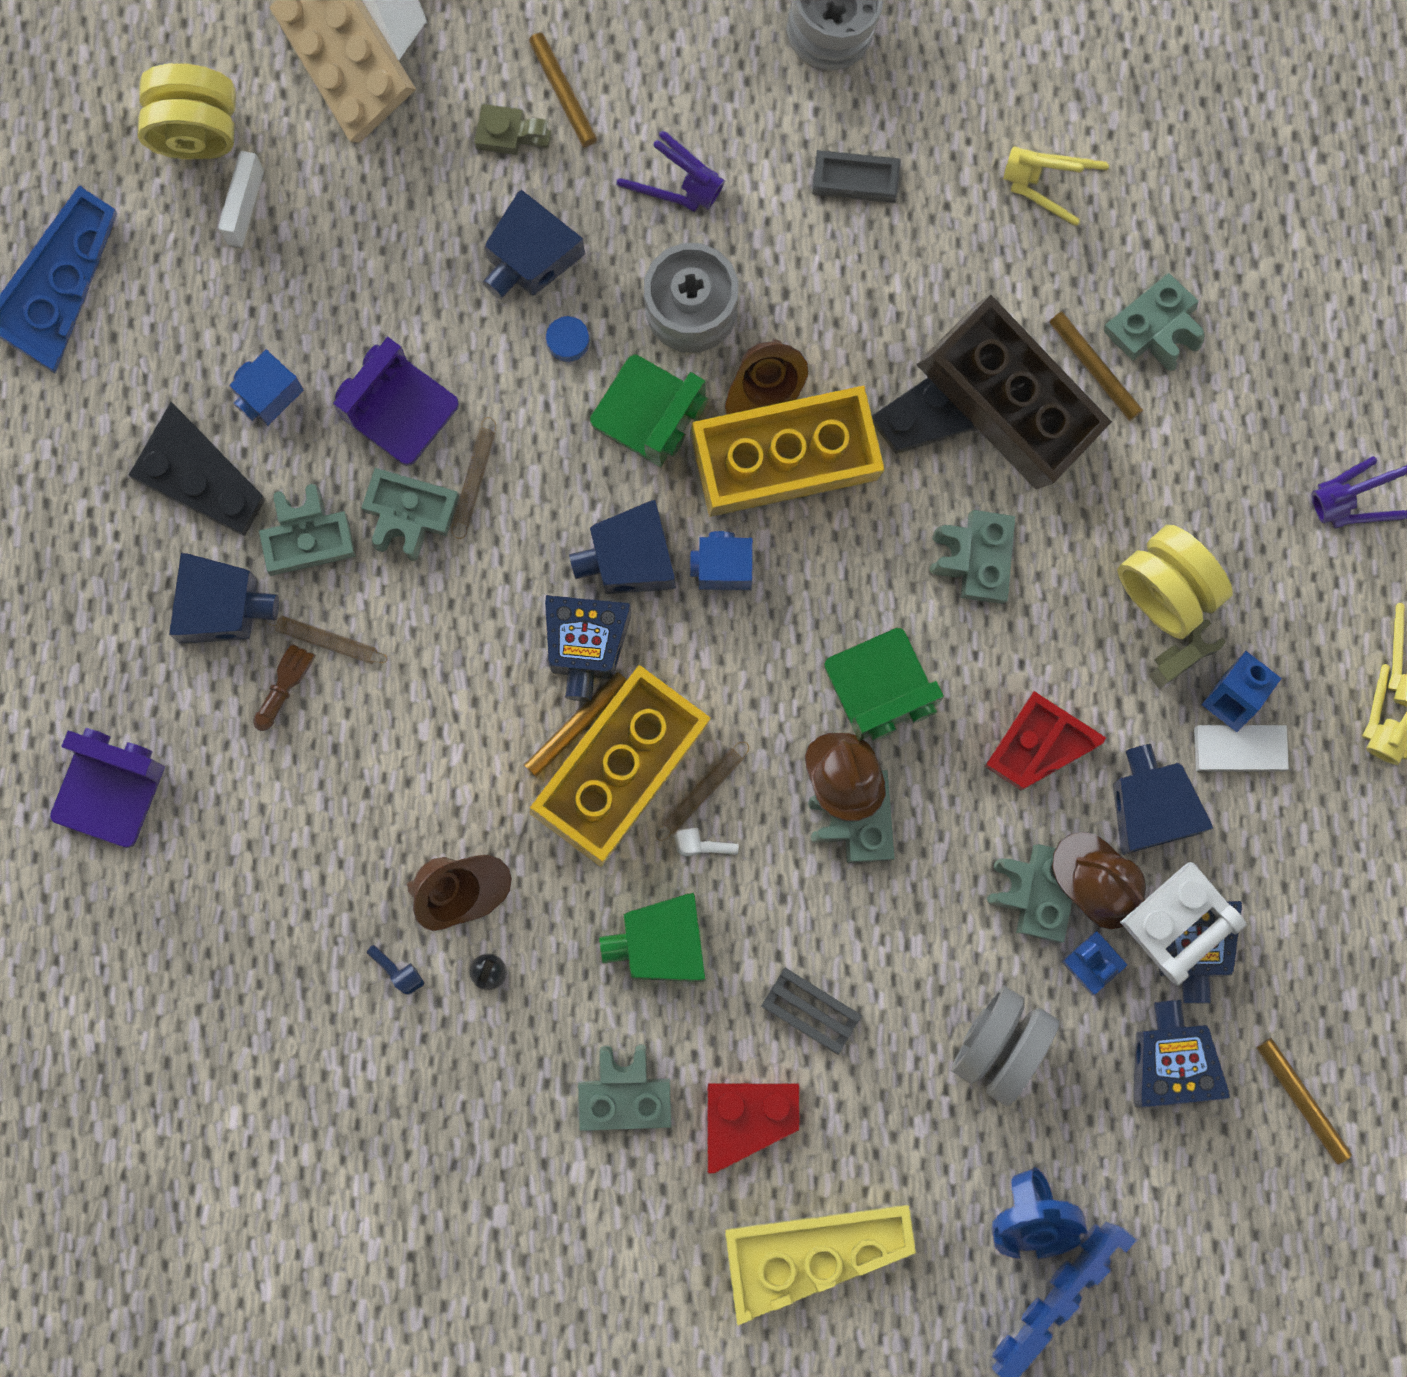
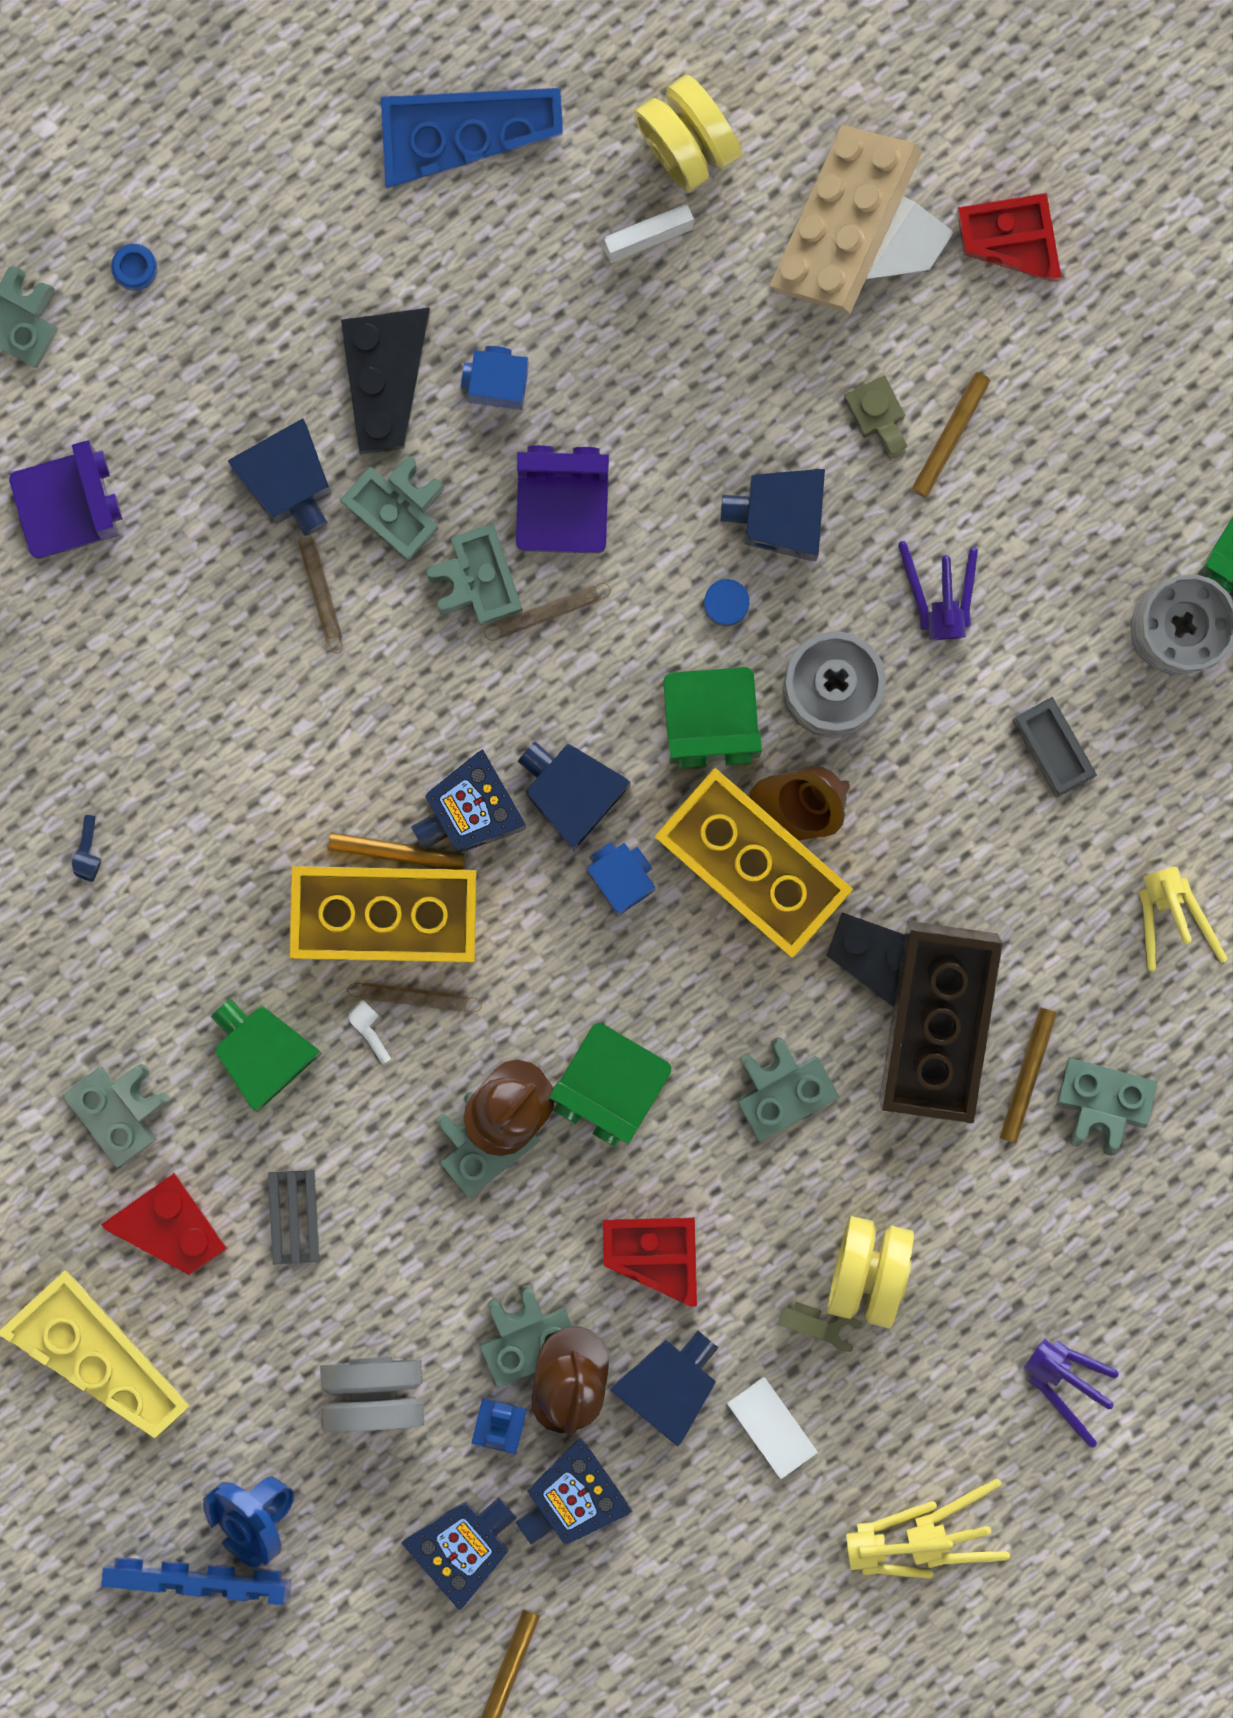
camera: 50 degrees right, 5 degrees up
reddish brown piece [253,644,316,731] -> none
reddish brown piece [407,855,512,931] -> none
black hinge [470,953,507,990] -> none
white plate [1121,862,1247,986] -> none
blue brick [1201,651,1282,732] -> none

